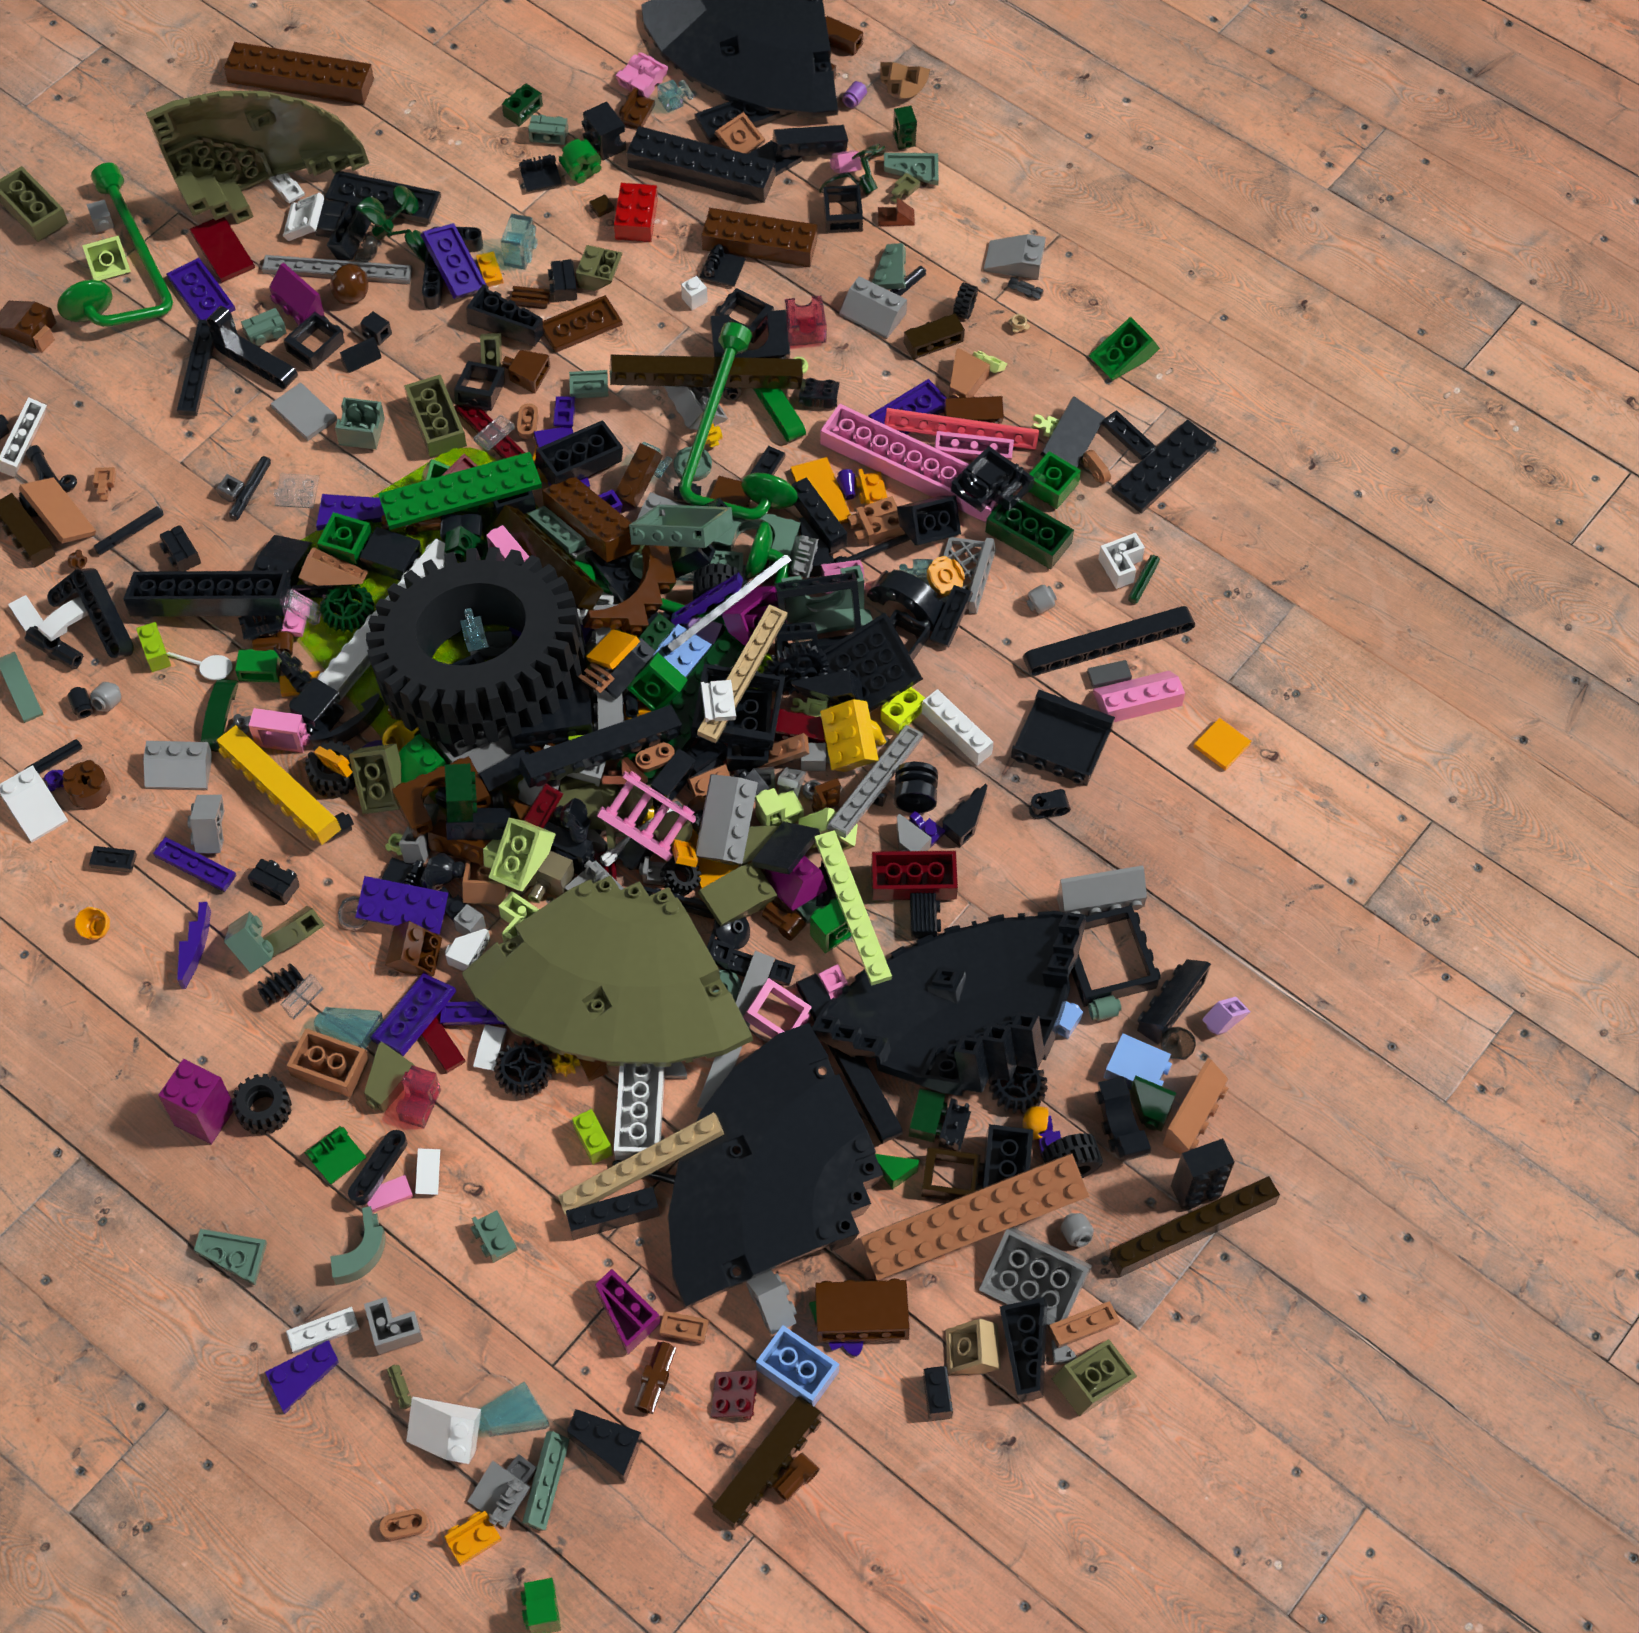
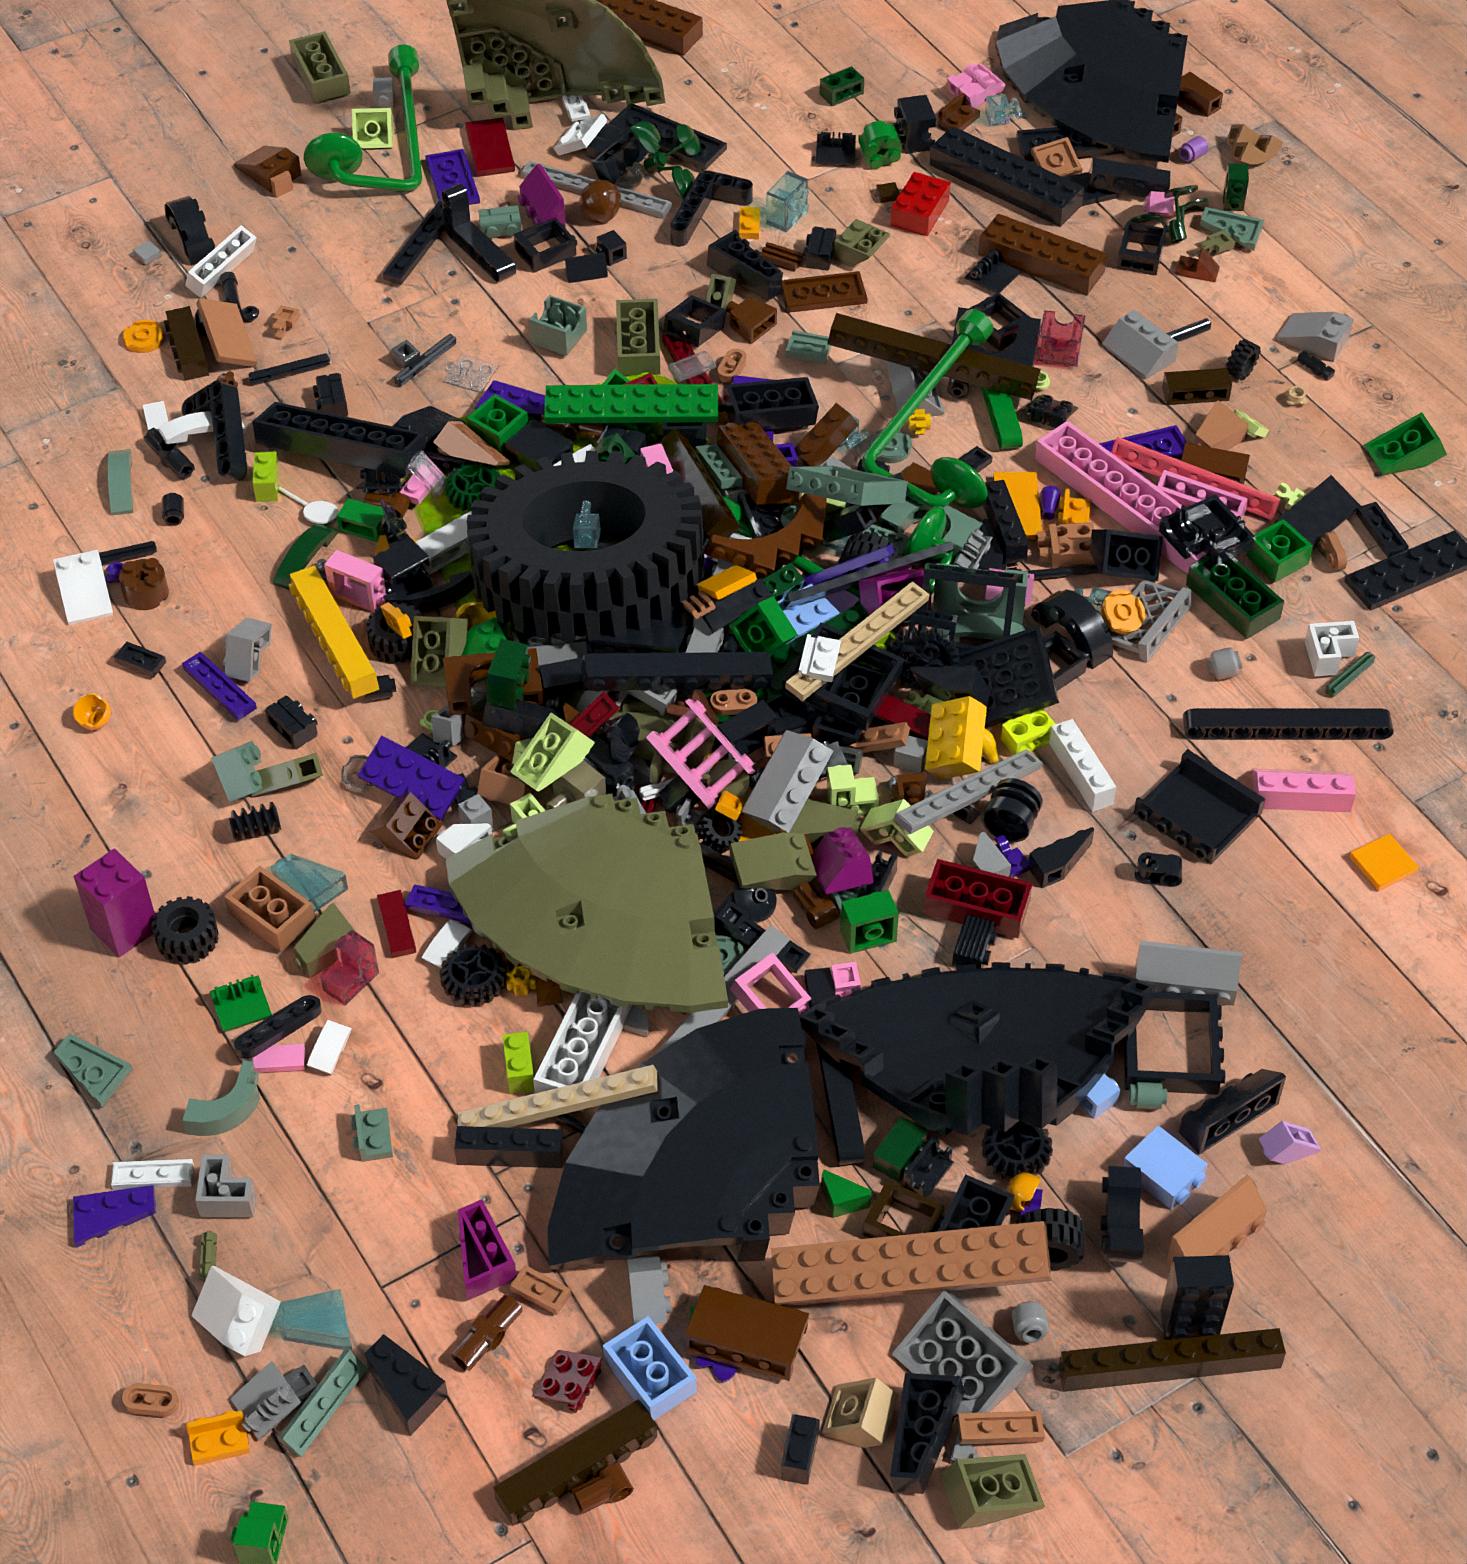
camera: 20 degrees right, 10 degrees down
light grey head [90,682,122,712] -> none
light grey slope [143,741,213,790] -> none
dark purple slope [177,902,211,989] -> none
light grey tile [271,382,337,441] -> none
clear tile [281,974,323,1019] -> none
dark purple tile [370,973,456,1057] -> none
dark purple plate [421,223,487,299] -> none
black hair [421,853,465,890] -> none
sand green brick [528,115,569,145] -> none
dark purple slope [554,396,575,427] -> none
white brick [681,276,708,310] -> none
black tile [752,821,820,875] -> none
light grey slope [777,767,806,798] -> none
yellowish green plate [814,830,892,986] -> none
sand green wing [872,243,906,290] -> none
black plate [930,585,973,648] -> none
dark grey tile [1087,660,1132,688] -> none
dark green slope [1130,1075,1176,1132] -> none
clear smoke hair [1160,1027,1196,1060] -> none

